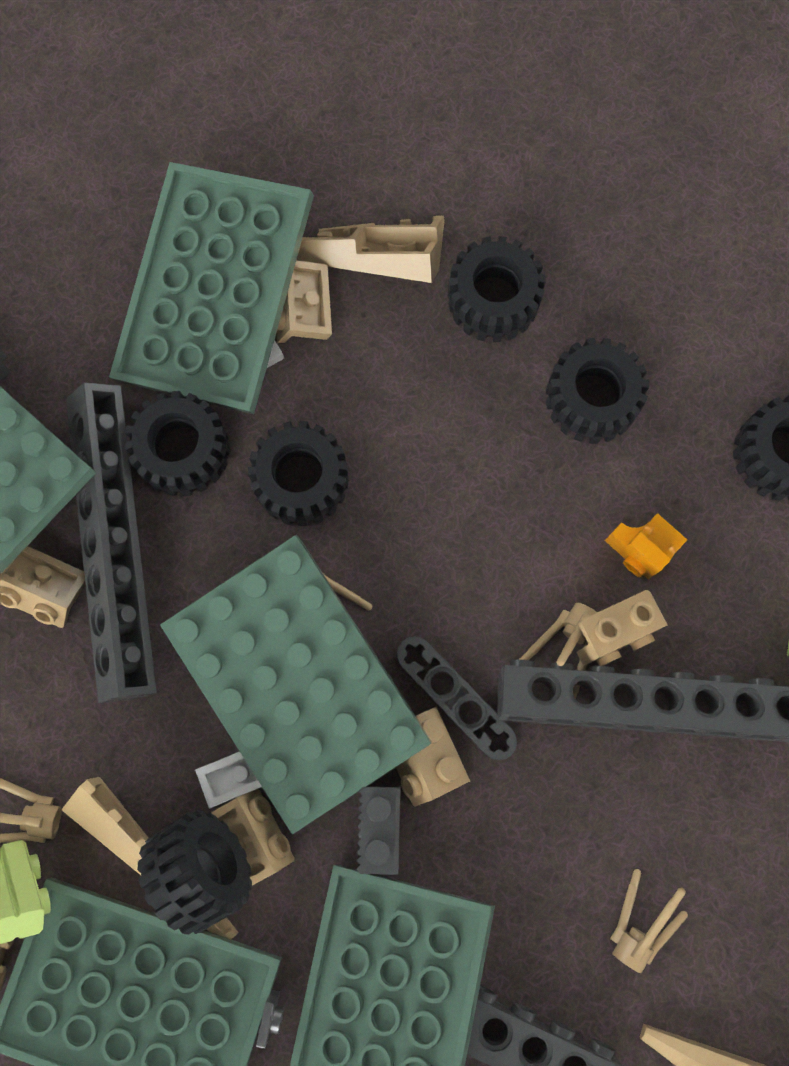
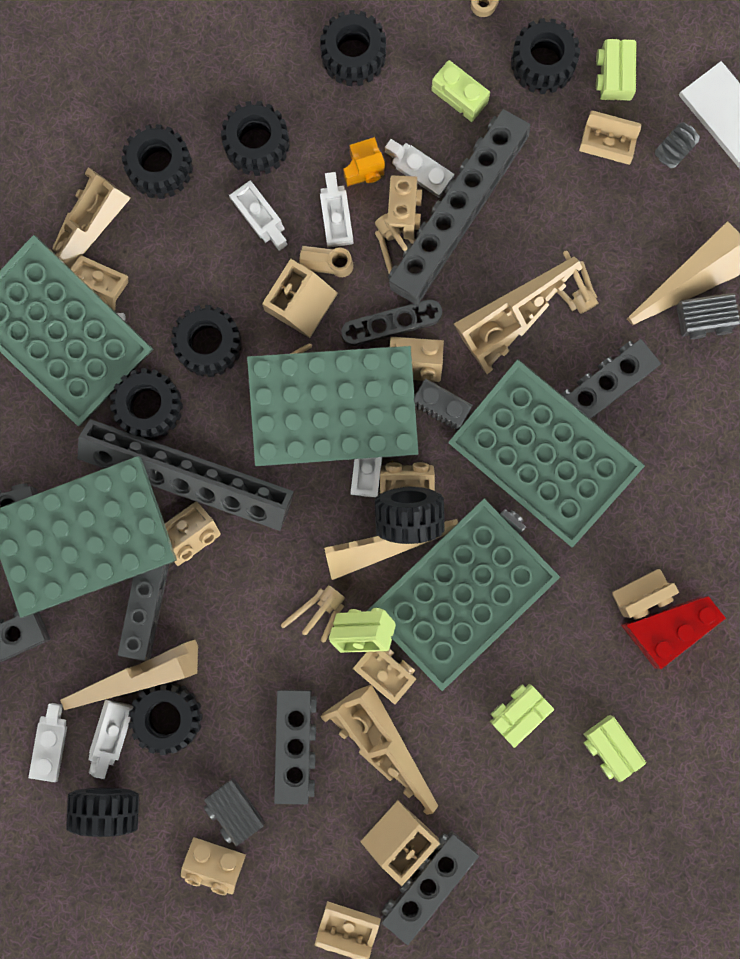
camera: 60 degrees left, 5 degrees up
none -> white hinge [229,181,288,251]
none -> tan slope [262,259,338,338]
none -> tan piece [300,246,353,277]
none -> white hinge [320,172,354,248]
none -> white hinge [385,139,455,198]
none -> tan wedge [454,257,582,374]

